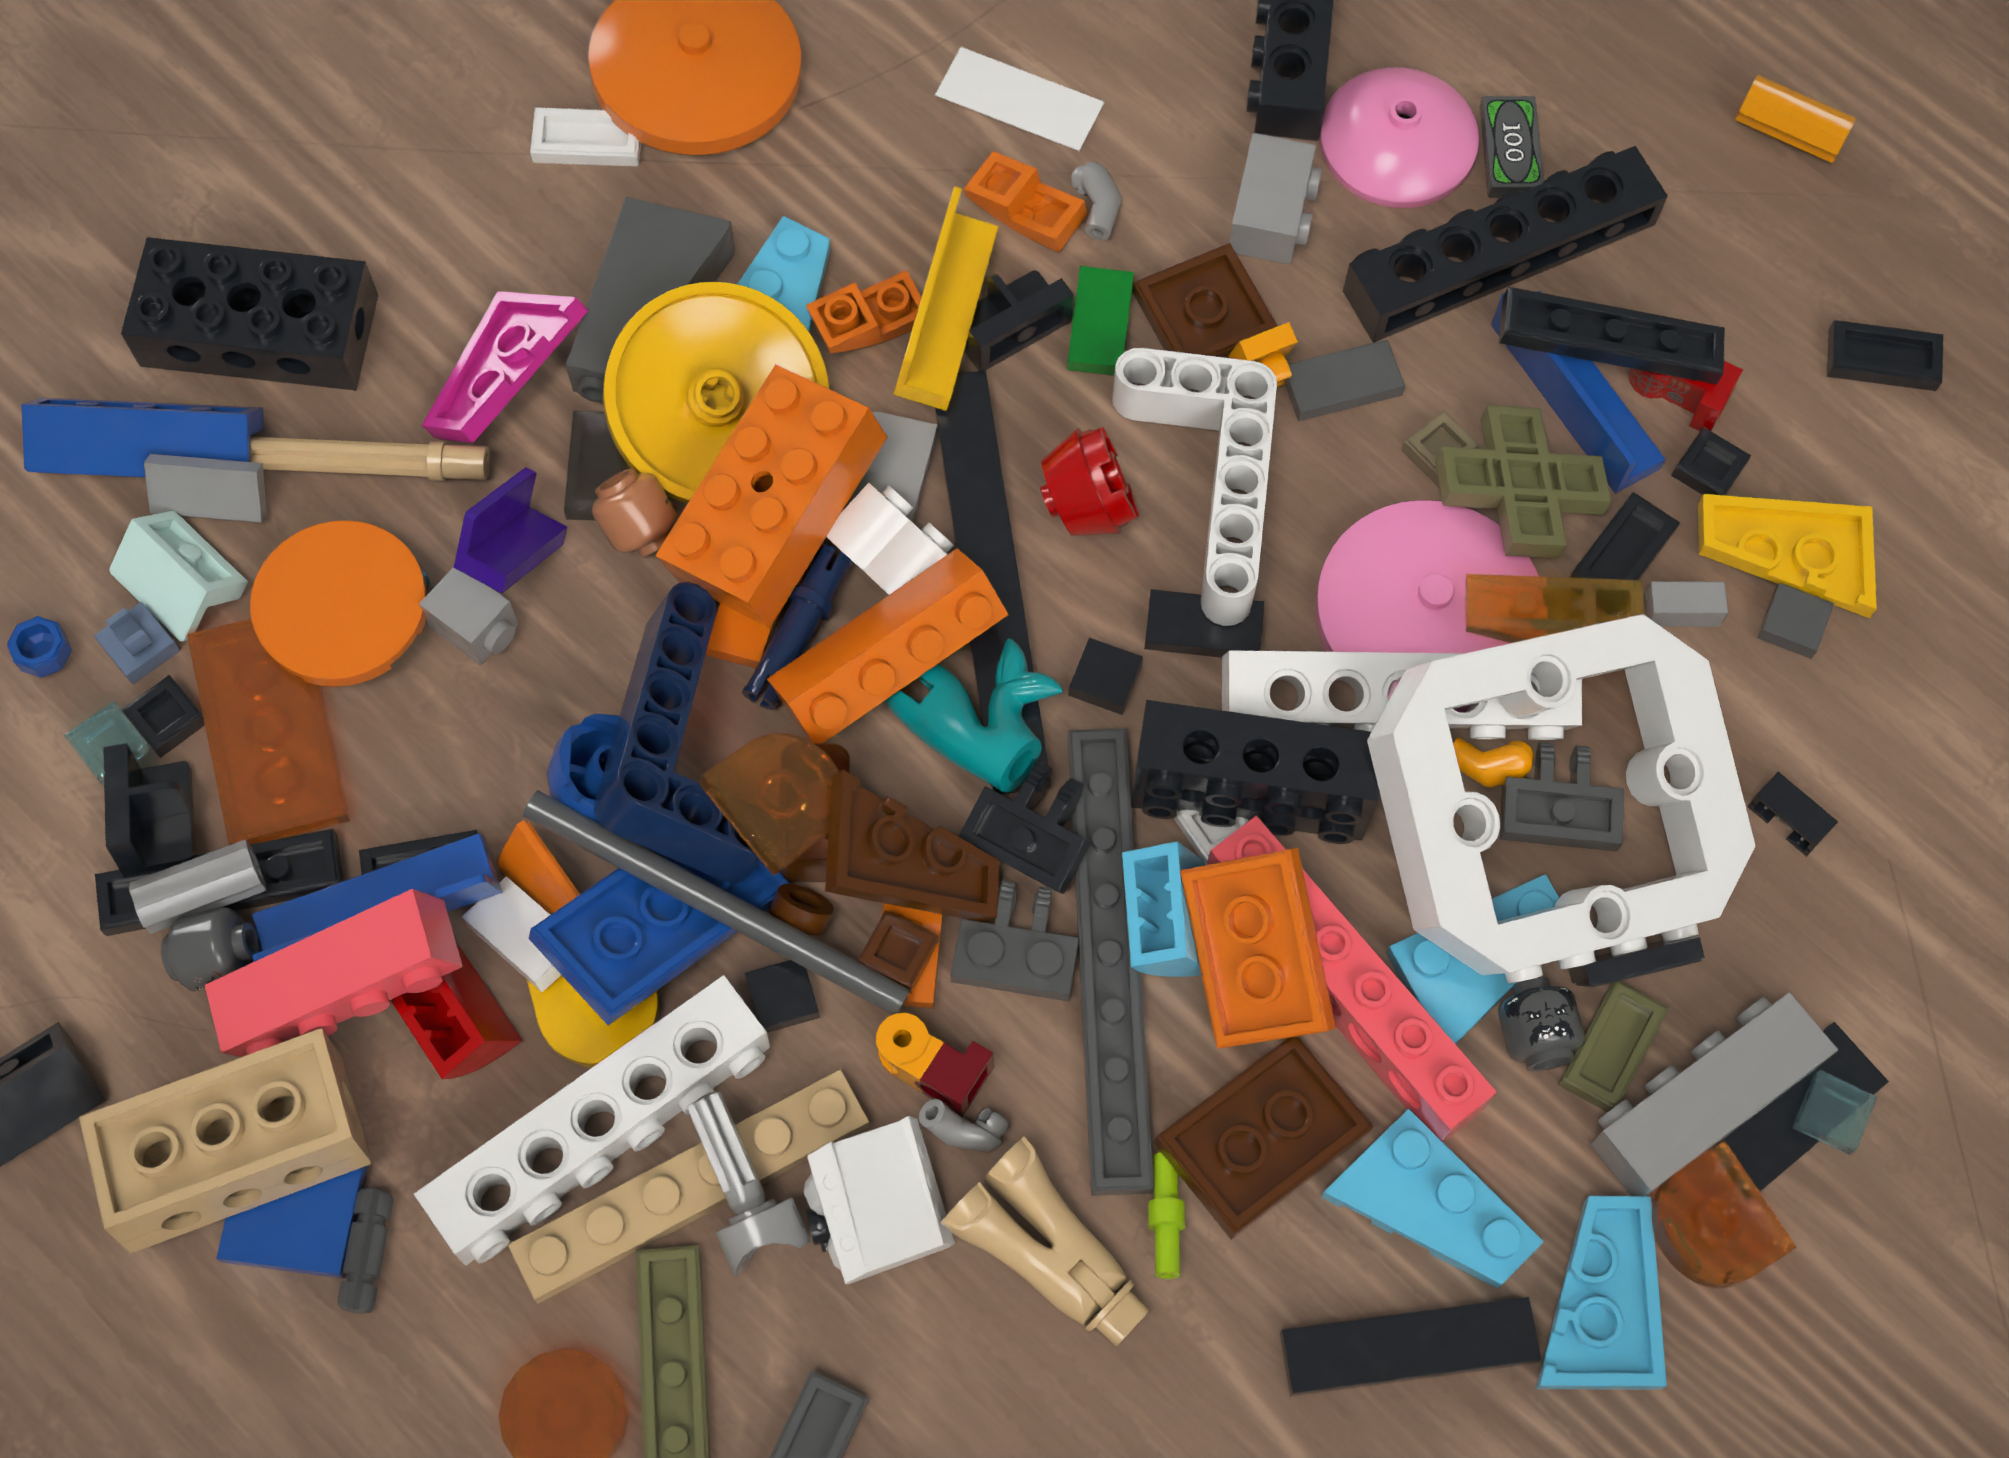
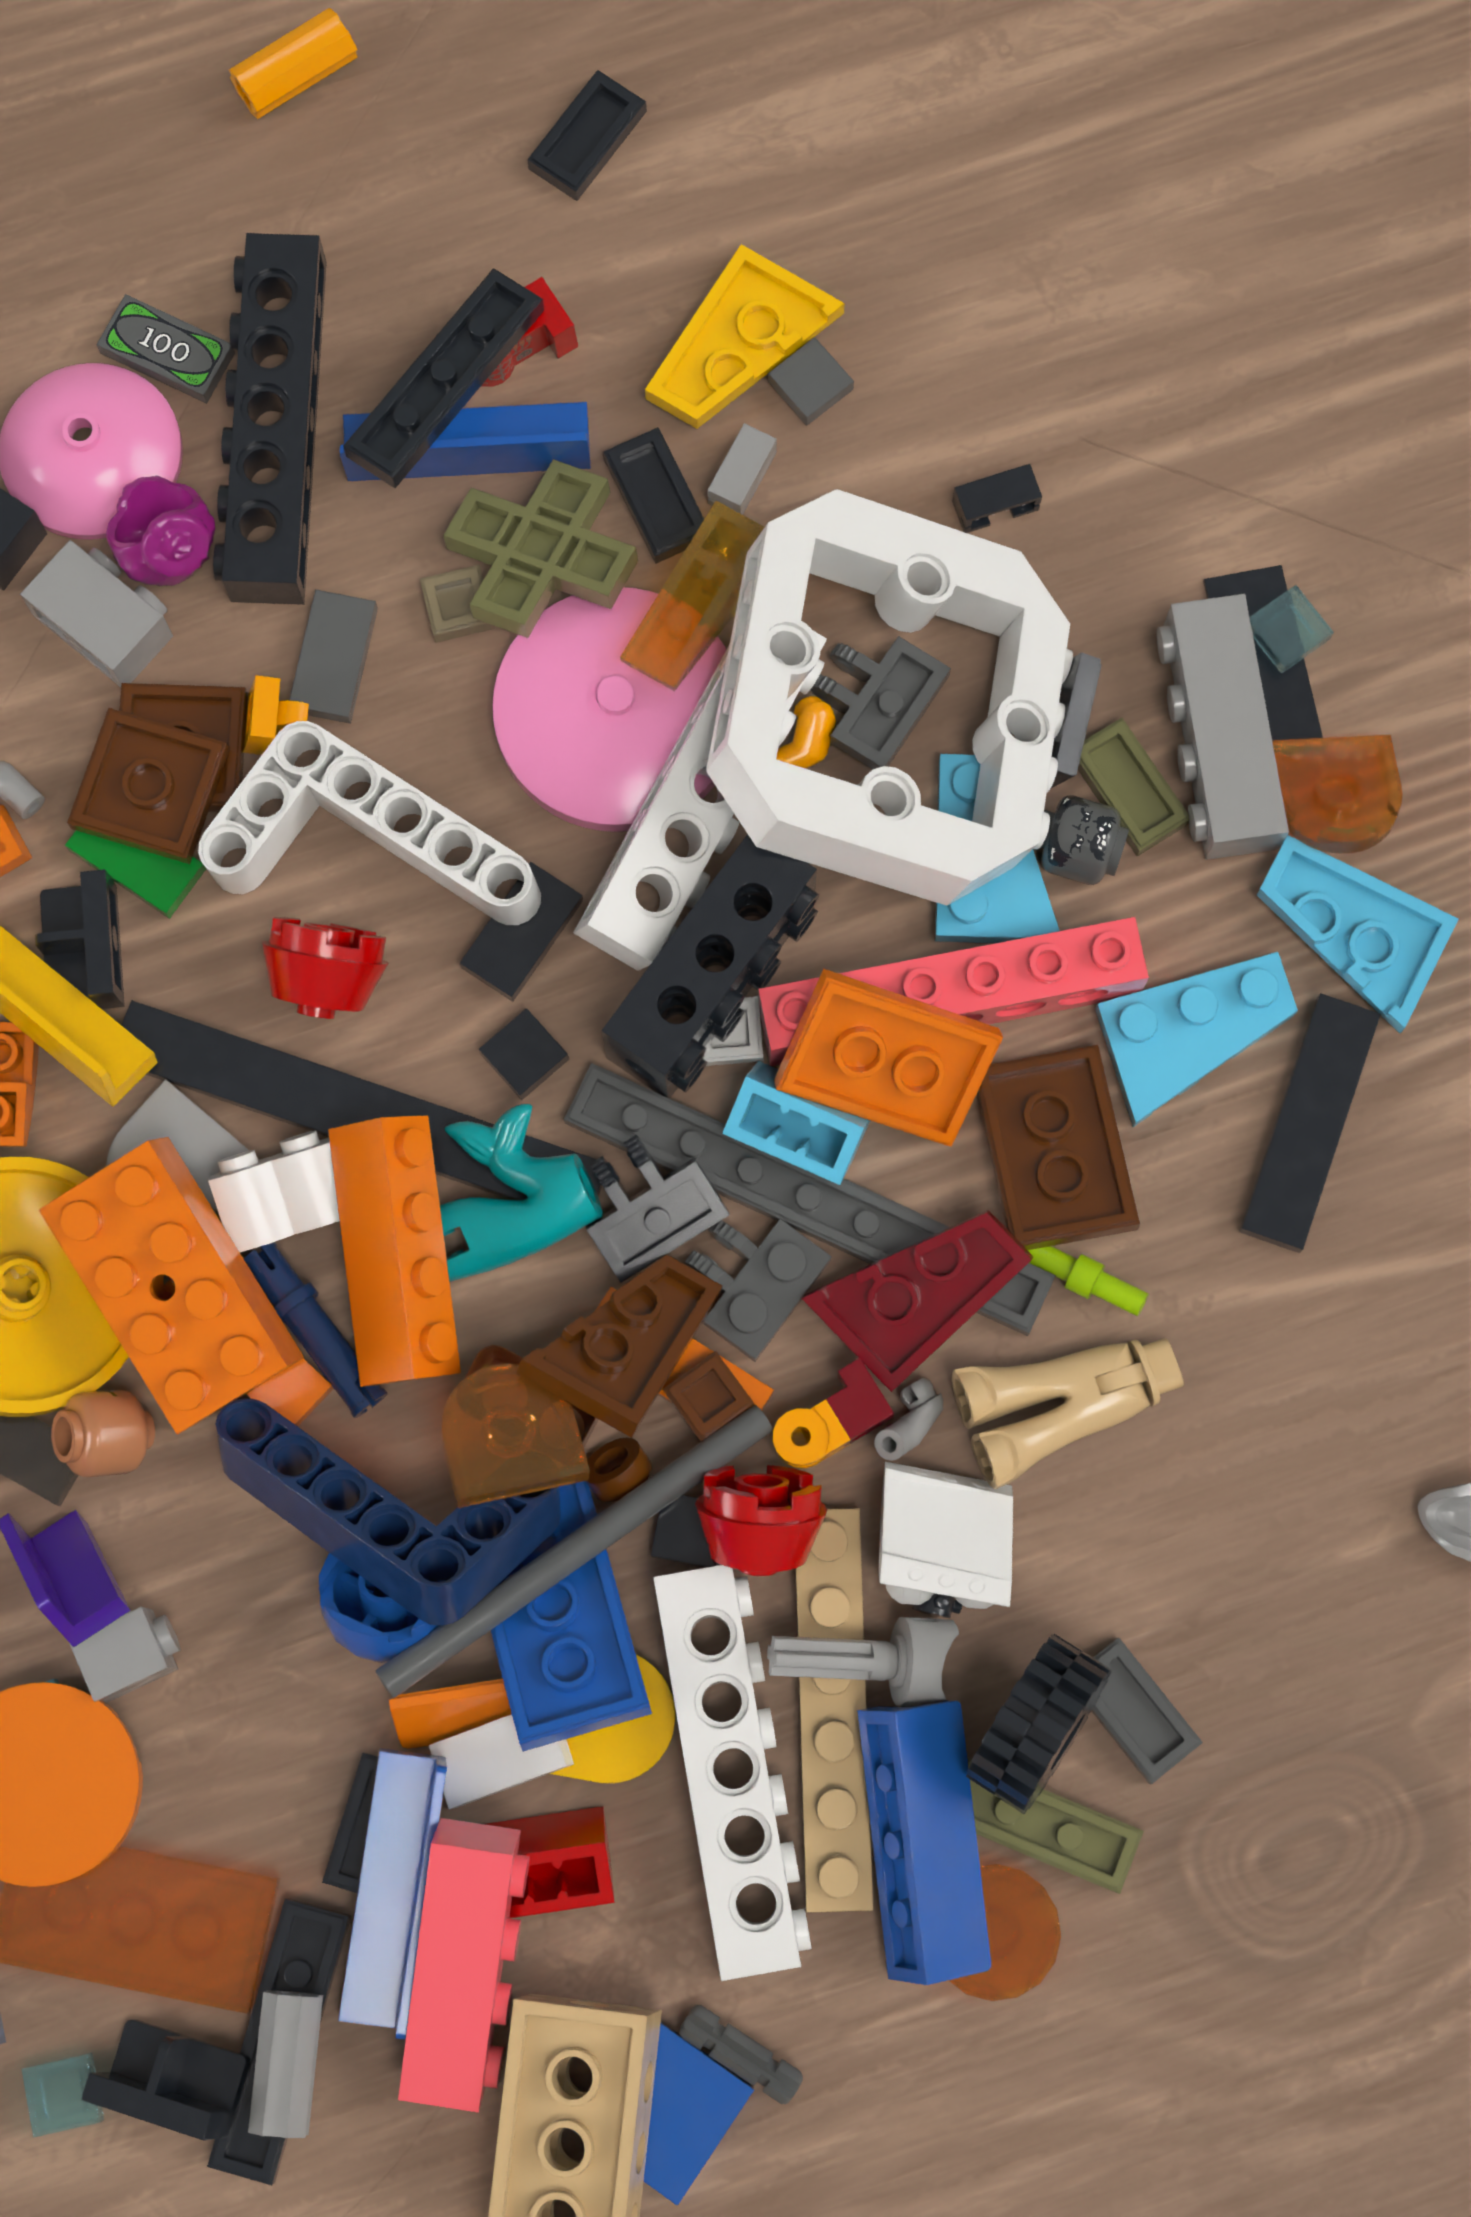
camera: 60 degrees left, 10 degrees up
black tile [122,675,208,758] -> none
dark grey head [161,907,259,991] -> none
black tile [1671,427,1751,496] -> none
none -> reddish brown tile [67,708,230,864]
none -> magenta hair [106,475,216,586]
none -> red cone [695,1465,828,1576]
none -> dark red wing [801,1210,1033,1392]
none -> blue panel [857,1701,991,1985]
none -> black bush [966,1634,1112,1814]

